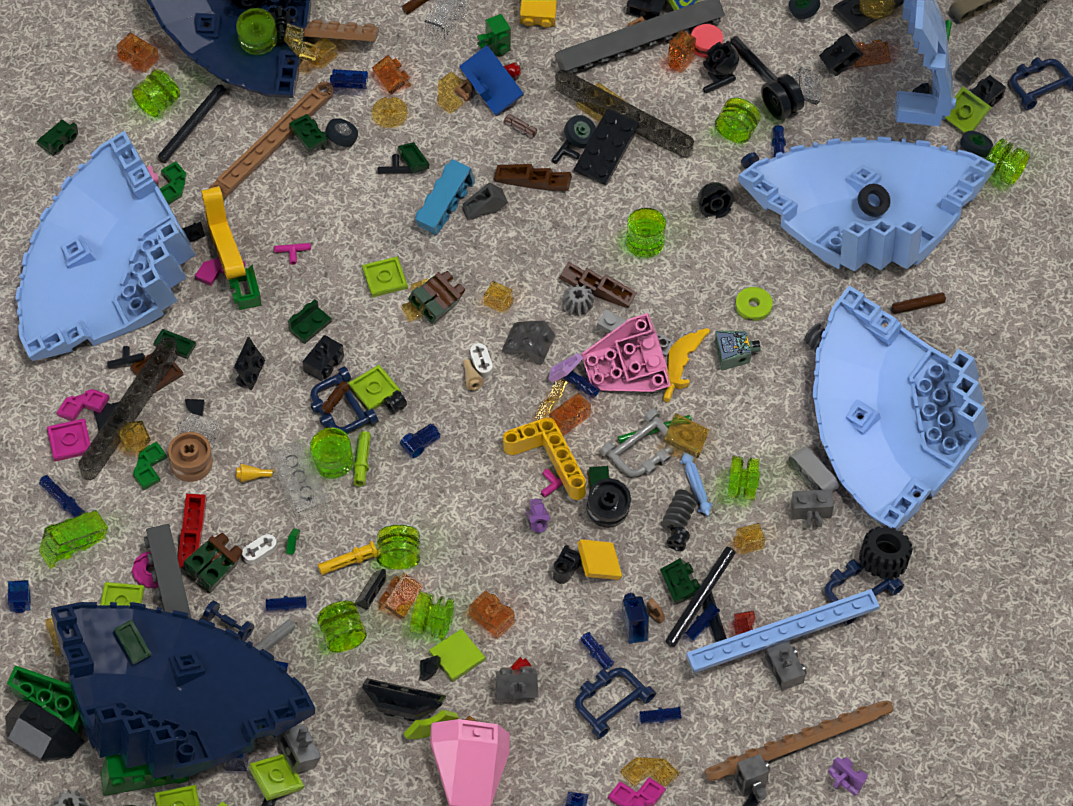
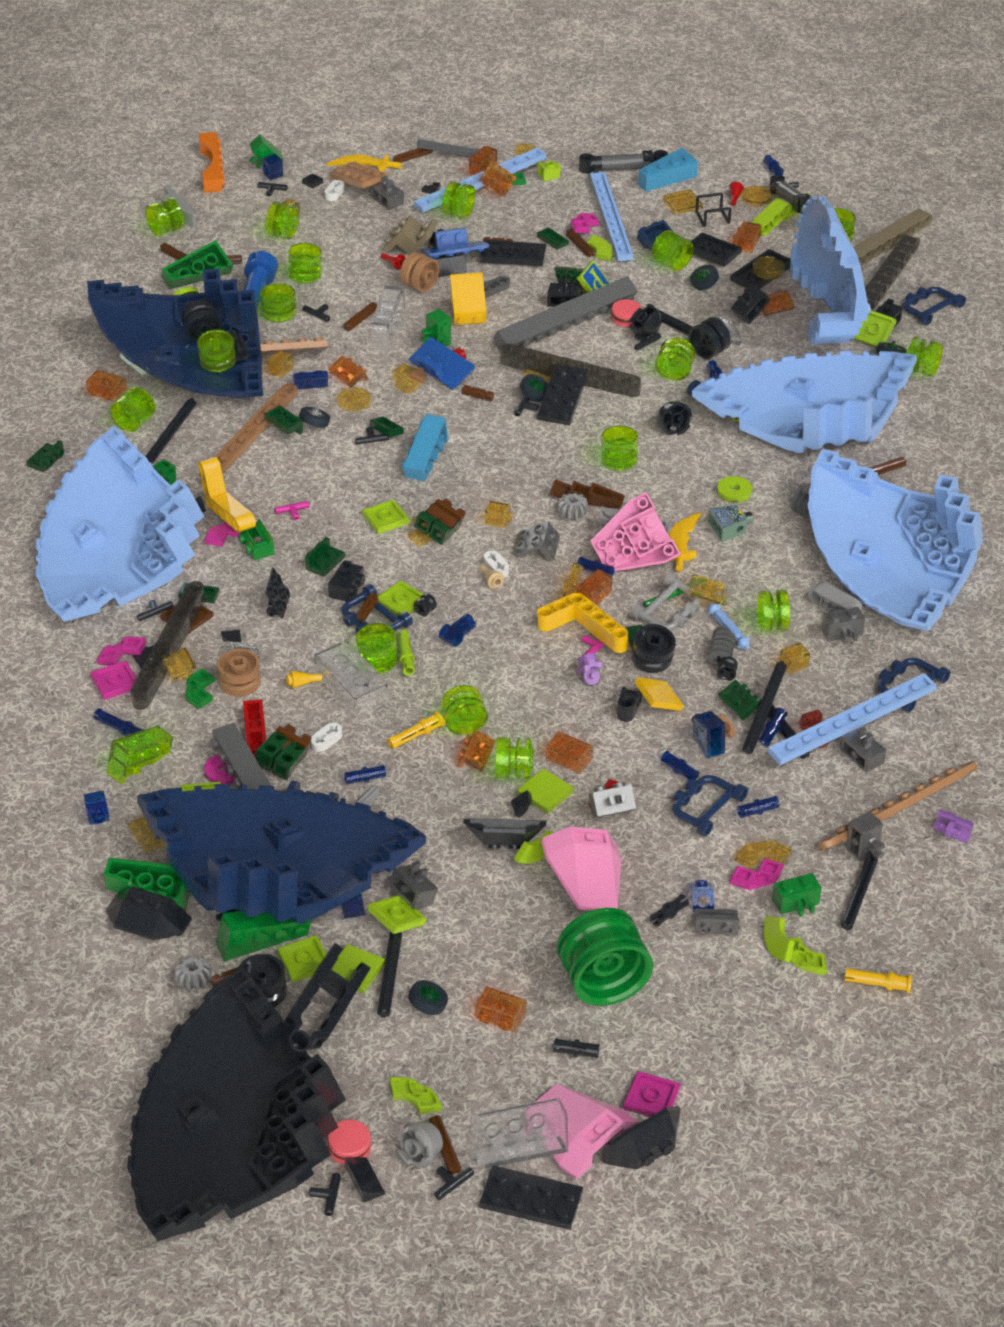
camera: 10 degrees left, 15 degrees down
dark green tile [114,619,152,665] -> none
clear yellow tile [284,24,320,63] -> none
green tile [286,528,300,555] -> none
clear neon green wheel [316,600,367,653] -> none
black slope [355,569,386,610] -> none
dark grey arch [463,183,508,220] -> none
reddish brown slope [494,164,572,191] -> none
lavender tile [548,353,583,383] -> none
clear orange brick [667,30,696,73] -> none
black tyre [857,184,891,217] -> none
black tyre [859,526,913,579] -> none

